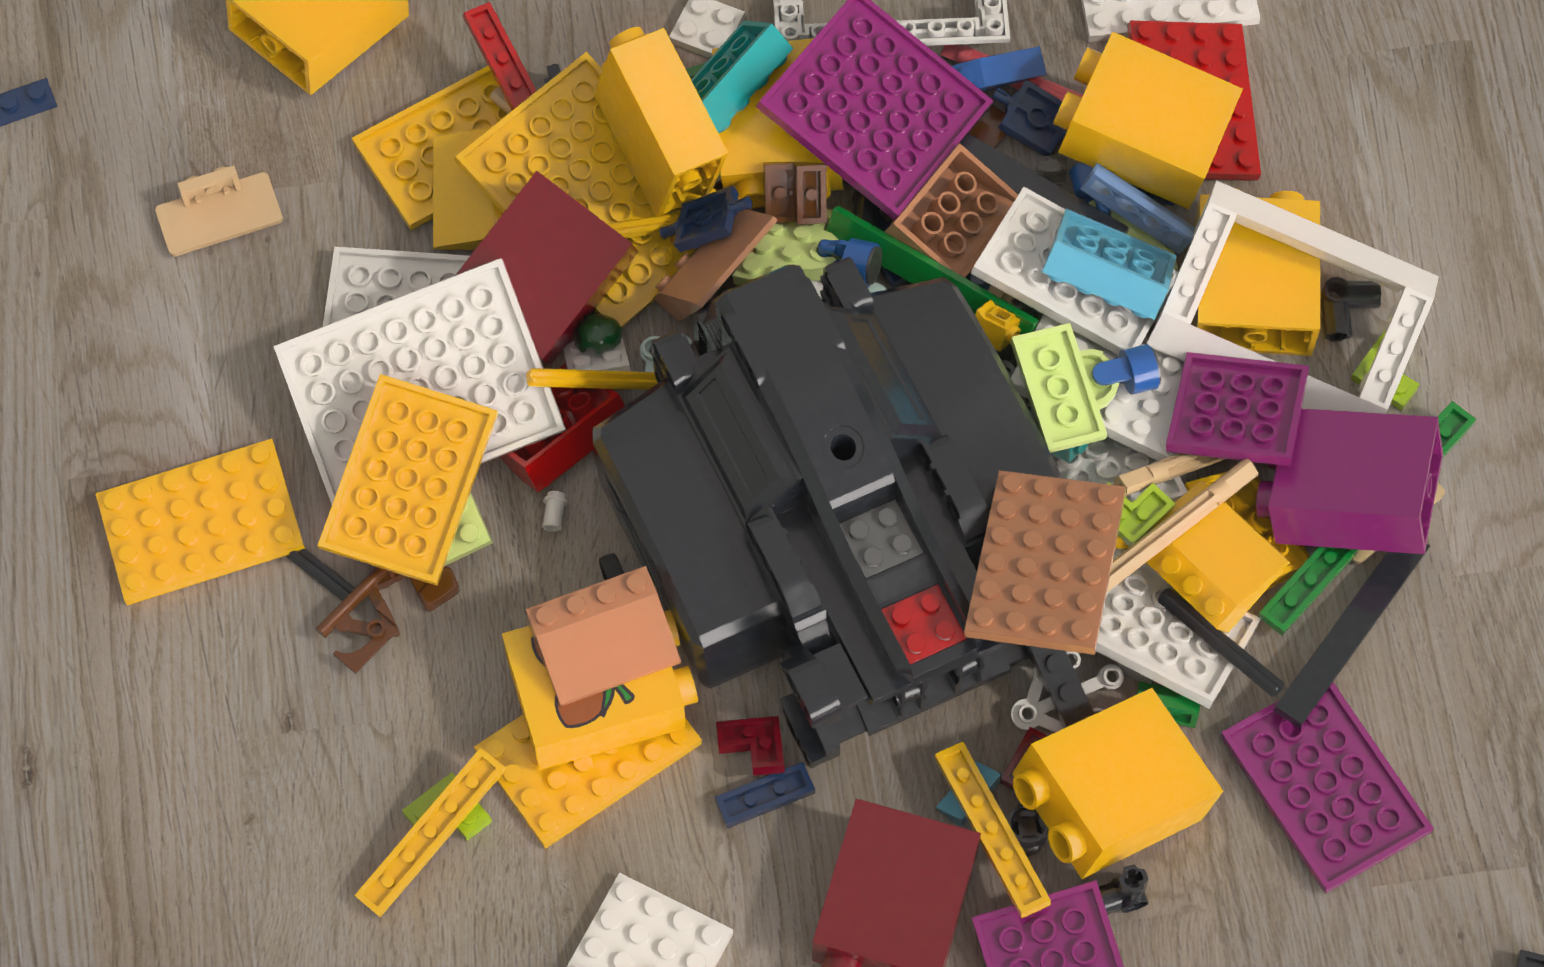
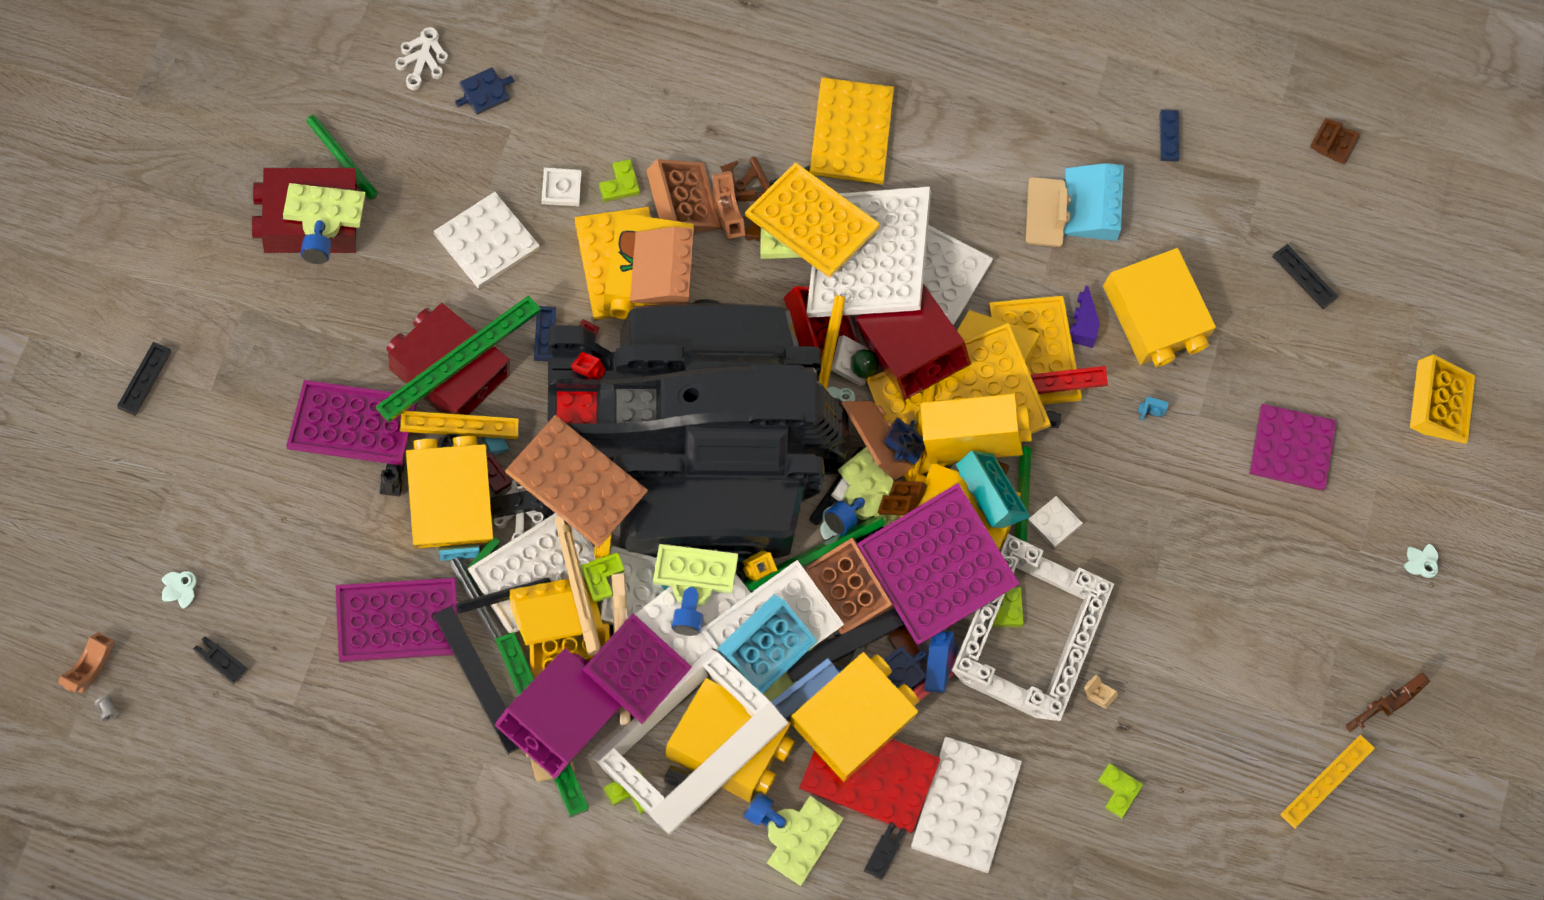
camera: 105 degrees right, 0 degrees up
yellow plate [354,747,506,917] -> none
white pin [542,491,568,532] -> none
none -> green plate [376,295,541,423]
none -> dark grey axle [450,557,503,643]
none -> white plate [541,168,581,207]
none -> red bracket [571,352,606,379]
none -> nougat slope [646,159,722,234]
none -> nougat arch [712,171,745,239]
none -> yellowish green plate [743,792,844,886]
none -> black hinge [864,822,906,880]
none -> medium azure slope [1063,163,1124,241]
none -> dark purple slope [1070,286,1100,348]

